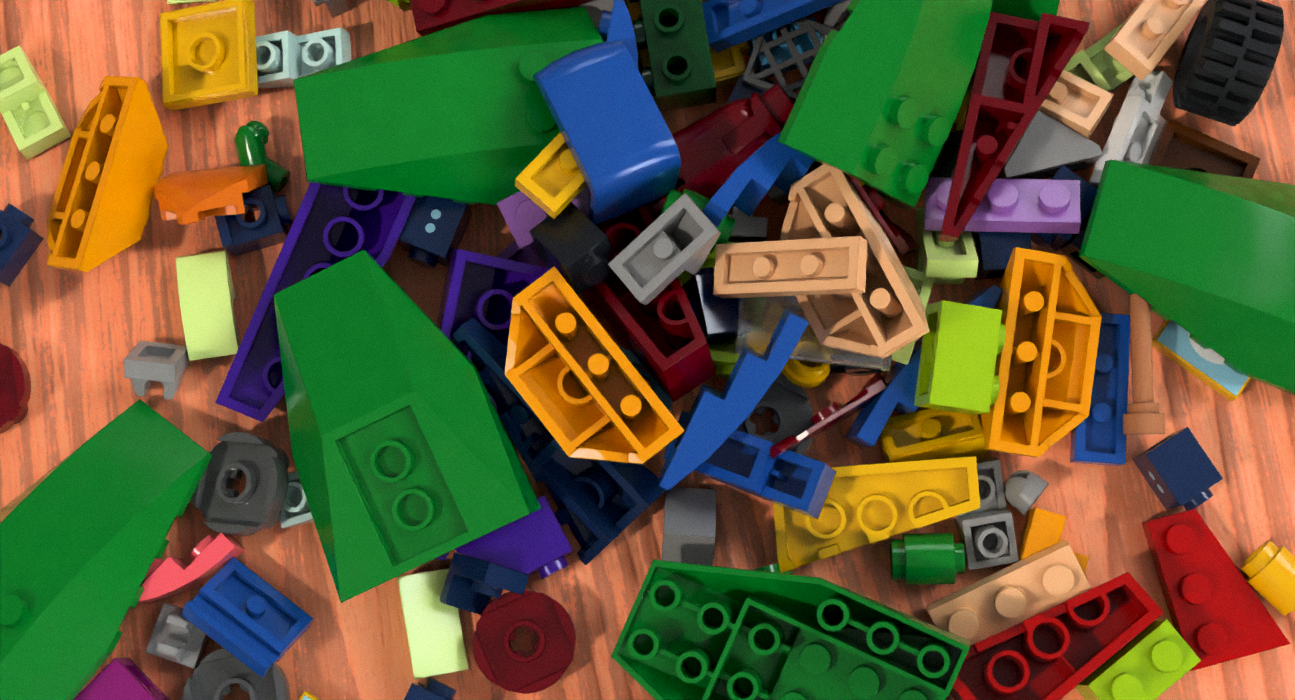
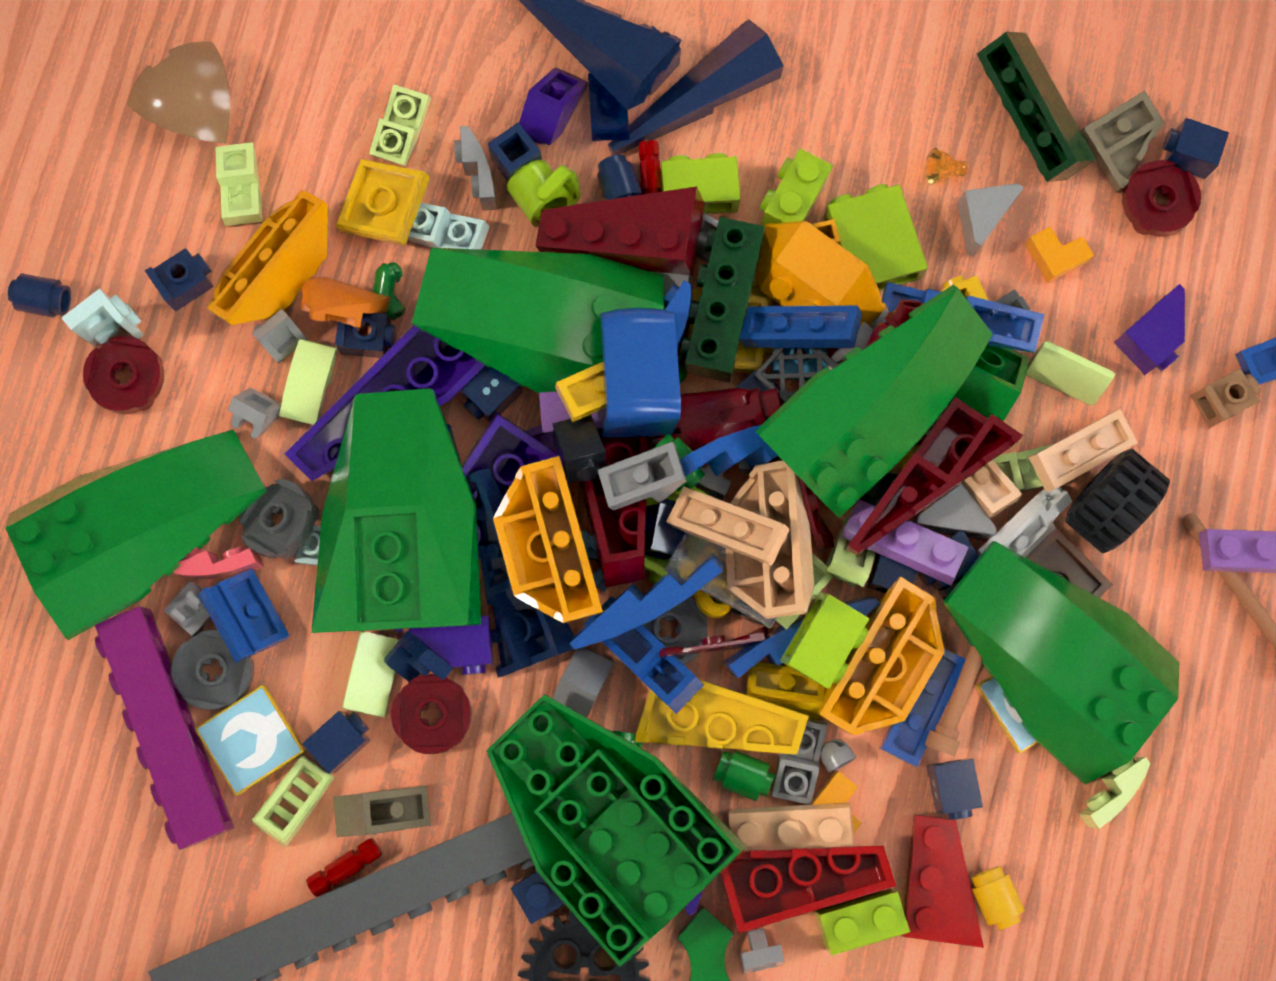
camera: 20 degrees right, 0 degrees up
none -> light grey tile [252,309,307,363]

